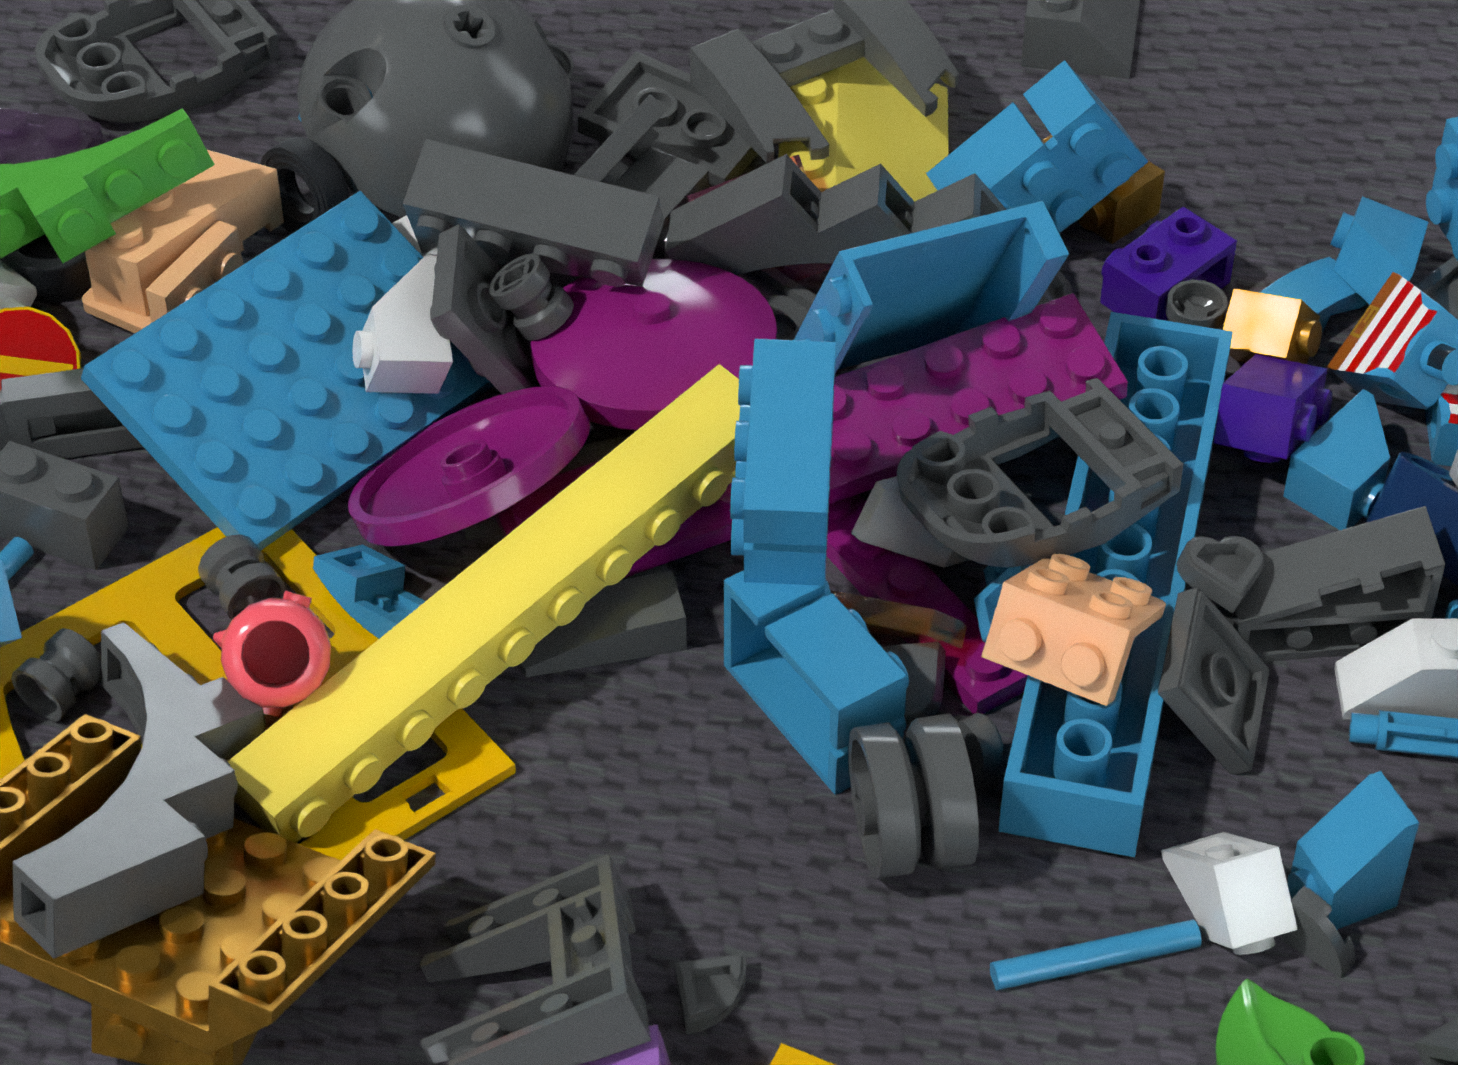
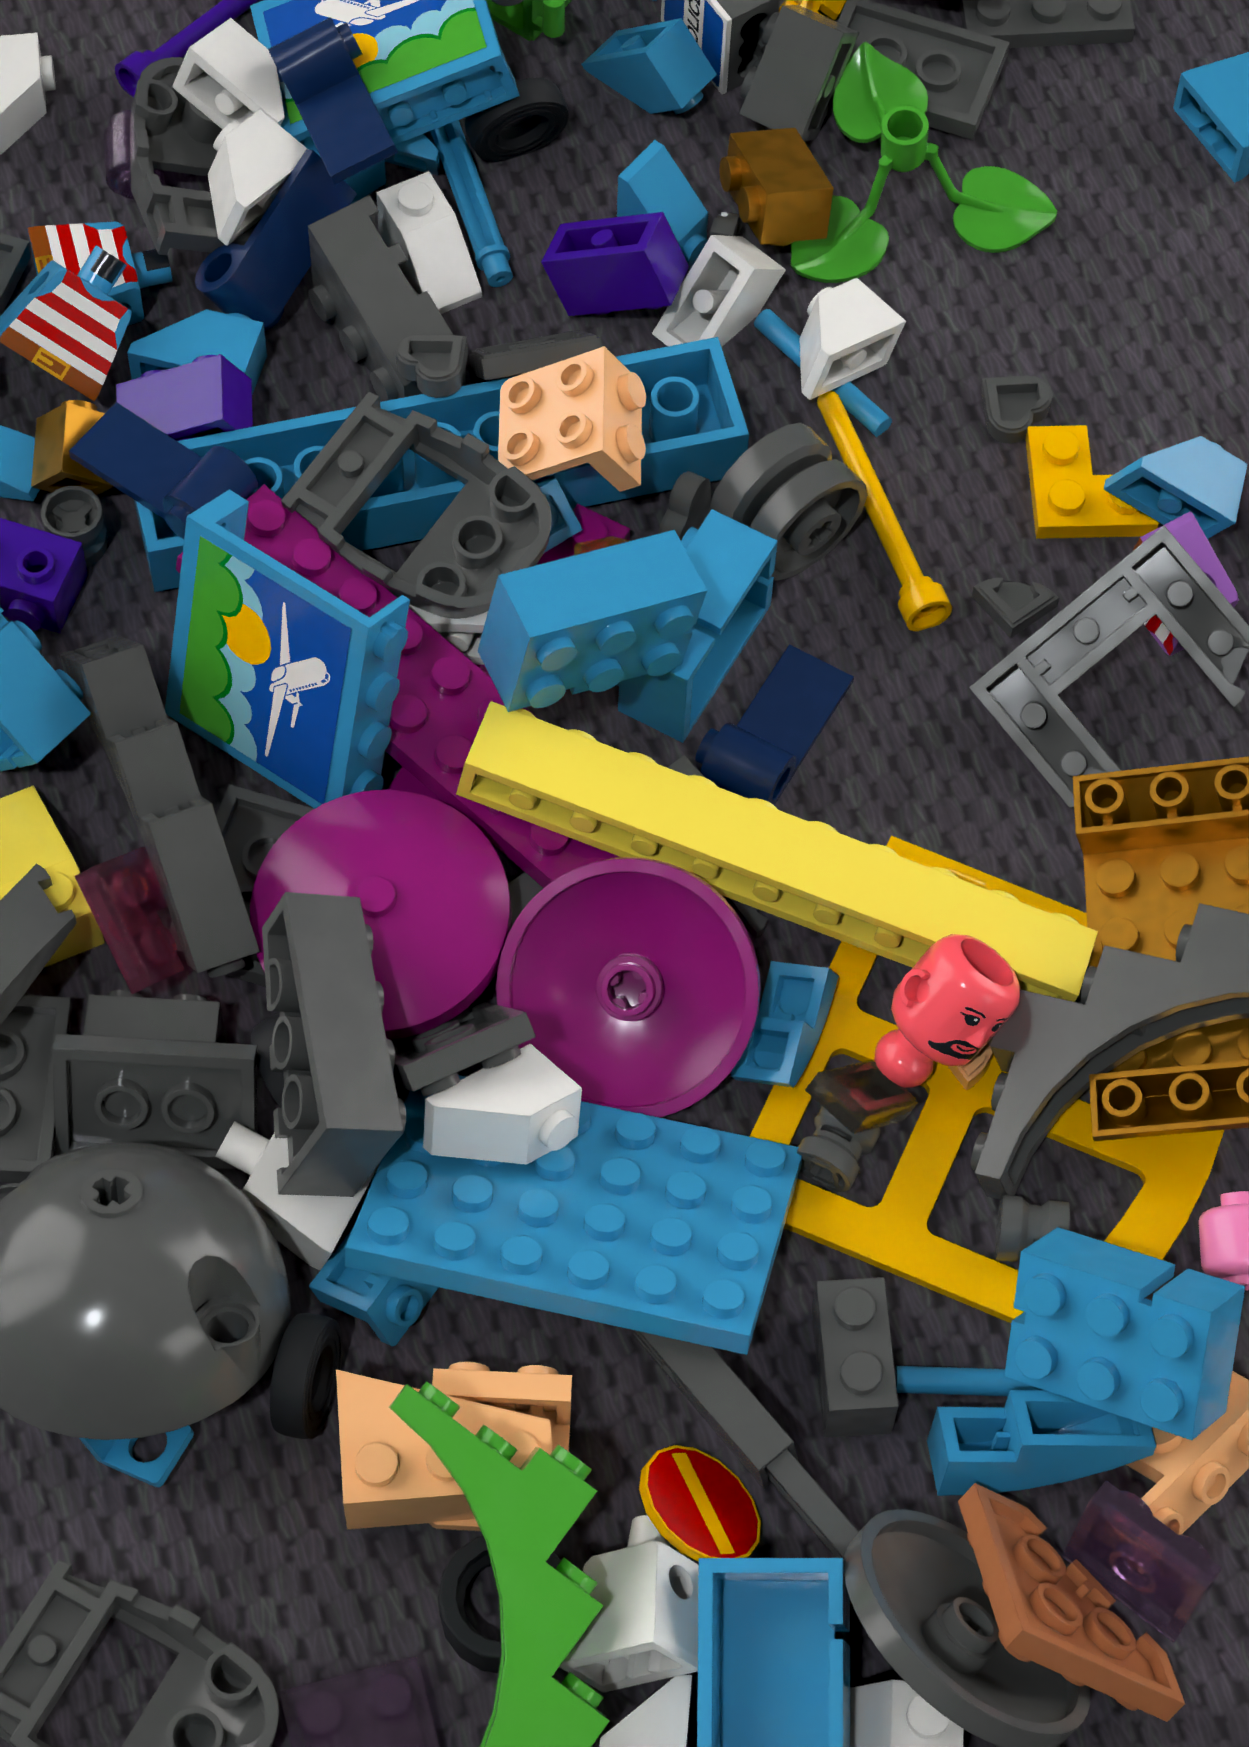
camera: 120 degrees left, 15 degrees up
dark grey wheel [488,254,574,341] -> none
none -> dark blue door [69,402,259,539]
none -> dark purple brick [541,212,689,316]
none -> dark blue door [695,644,854,806]
none -> pearl gold brick [719,128,834,246]
none -> white slope [799,278,906,400]
none -> clear smoke tile [805,1060,918,1134]
none -> yellow piece [817,390,952,631]

